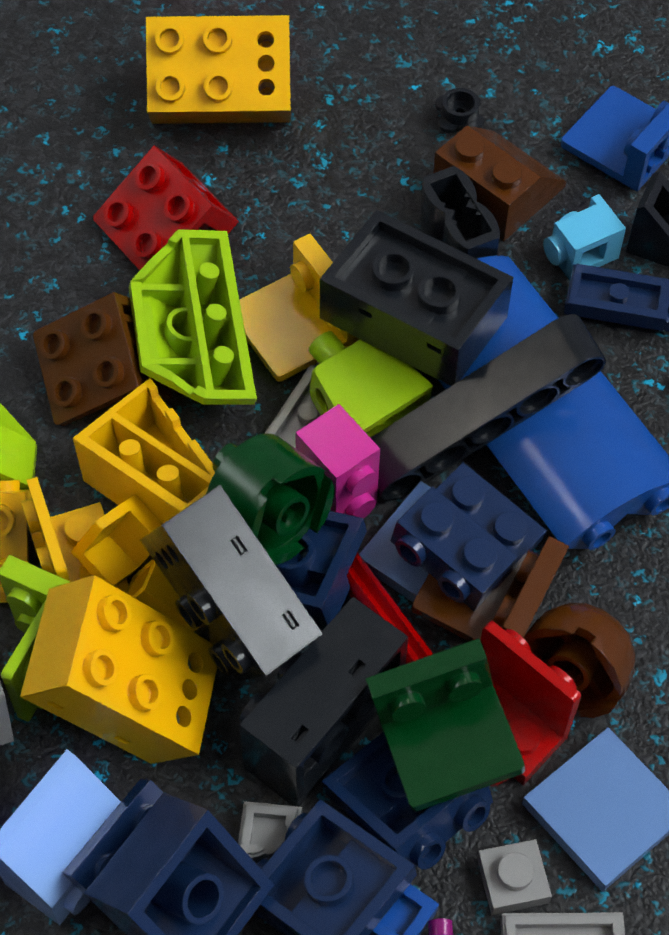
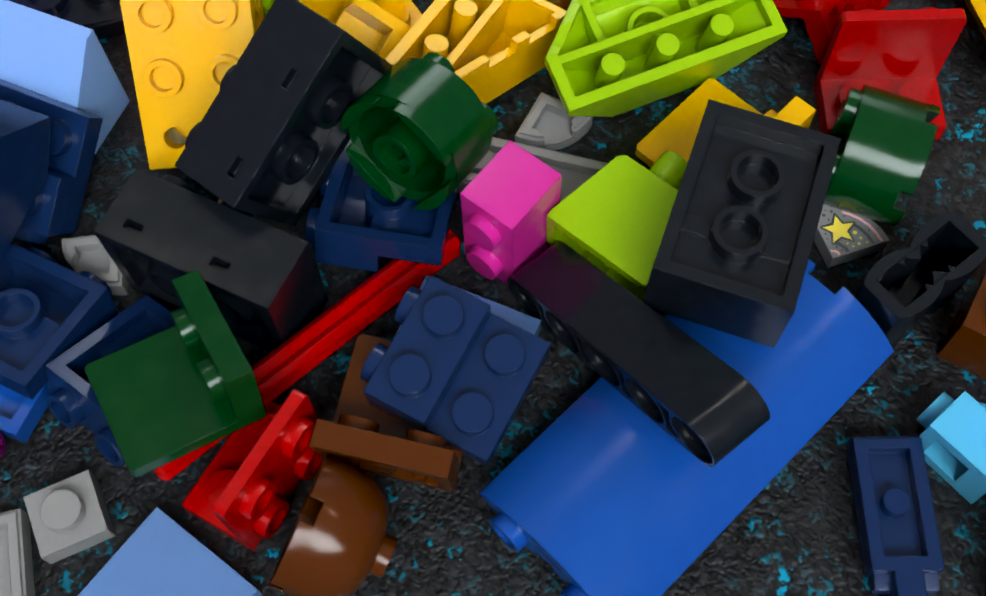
camera: 80 degrees right, 5 degrees up
none -> light grey tile [515,92,593,151]
none -> red bracket [813,7,967,140]
none -> dark green brick [824,84,940,227]

